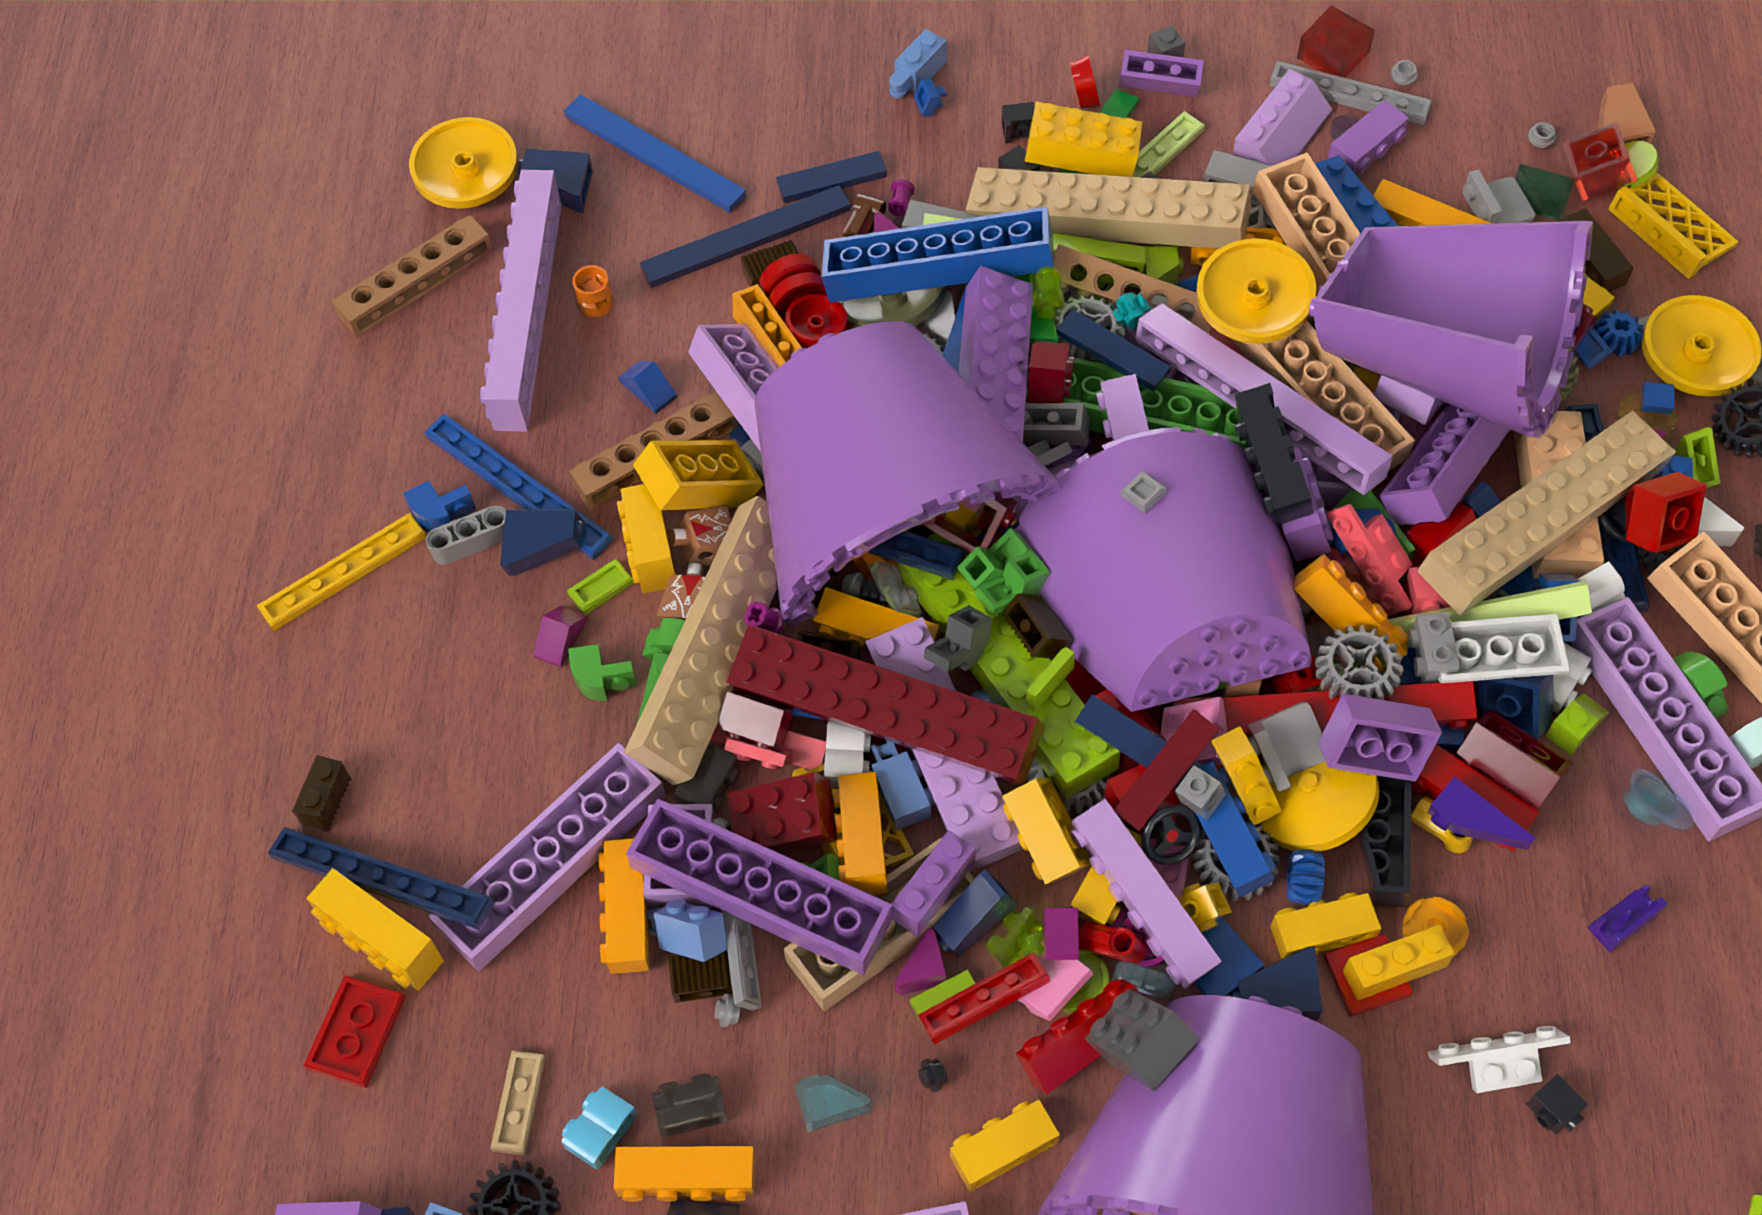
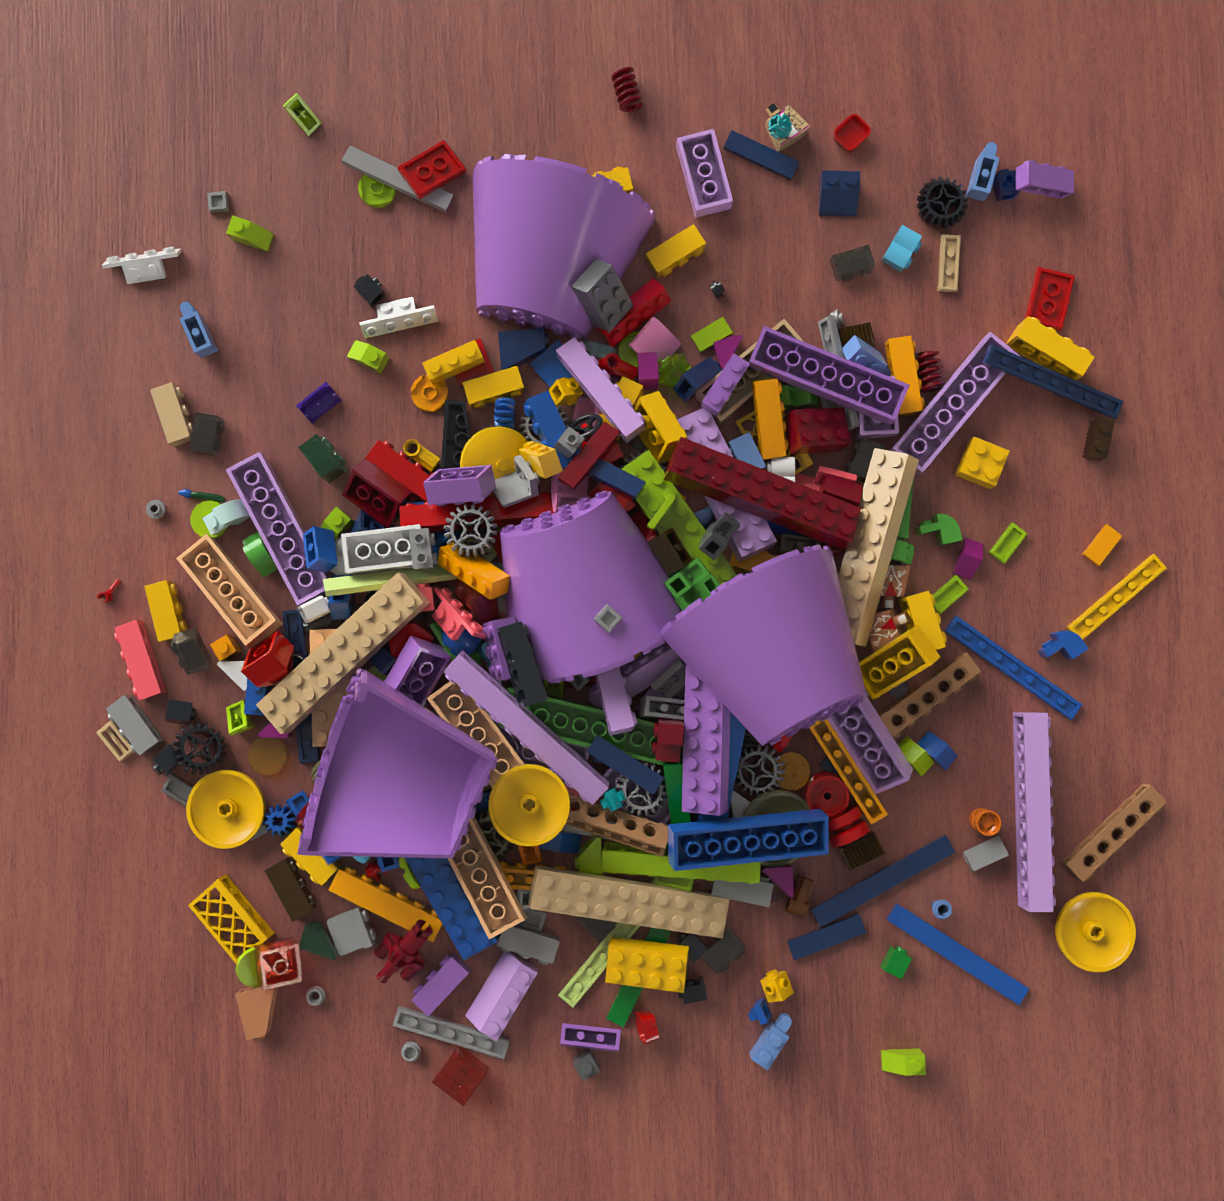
camera: 175 degrees right, 25 degrees up
light grey beam [426,505,506,565] -> none
dark blue slope [500,509,586,576] -> none
dark blue slope [518,148,593,213] -> none
light orange brick [613,1146,755,1202] -> none
magenta bush [744,601,785,634] -> none
clear light blue slope [794,1074,872,1132] -> none
magenta bush [888,179,915,216] -> none
red tile [918,952,1051,1045] -> none
clear neon green hips [1029,266,1064,319] -> none
clear purple tile [1330,115,1357,140] -> none
dark purple slope [1428,776,1535,850] -> none
clear light blue piece [1623,769,1693,831] -> none
blue tile [1642,381,1674,414] -> none
none -> light orange brick [210,634,242,661]
none -> clear green brick [298,433,348,483]
none -> blue brick [303,526,338,573]
none -> lime slope [347,340,389,374]
none -> dark red wheel [374,920,433,983]
none -> clear smoke brick [701,927,746,974]
none -> yellow brick [760,969,794,1003]
none -> green brick [880,946,912,979]
none -> lime slope [881,1048,926,1076]
none -> lime slope [898,736,935,777]
none -> dark red piece [916,350,944,393]
none -> medium blue cone [931,900,952,919]
none -> yellow brick [955,437,1010,489]
none -> light grey hinge [962,836,1009,872]
none -> lime tile [988,522,1028,564]
none -> light orange tile [1082,524,1122,566]

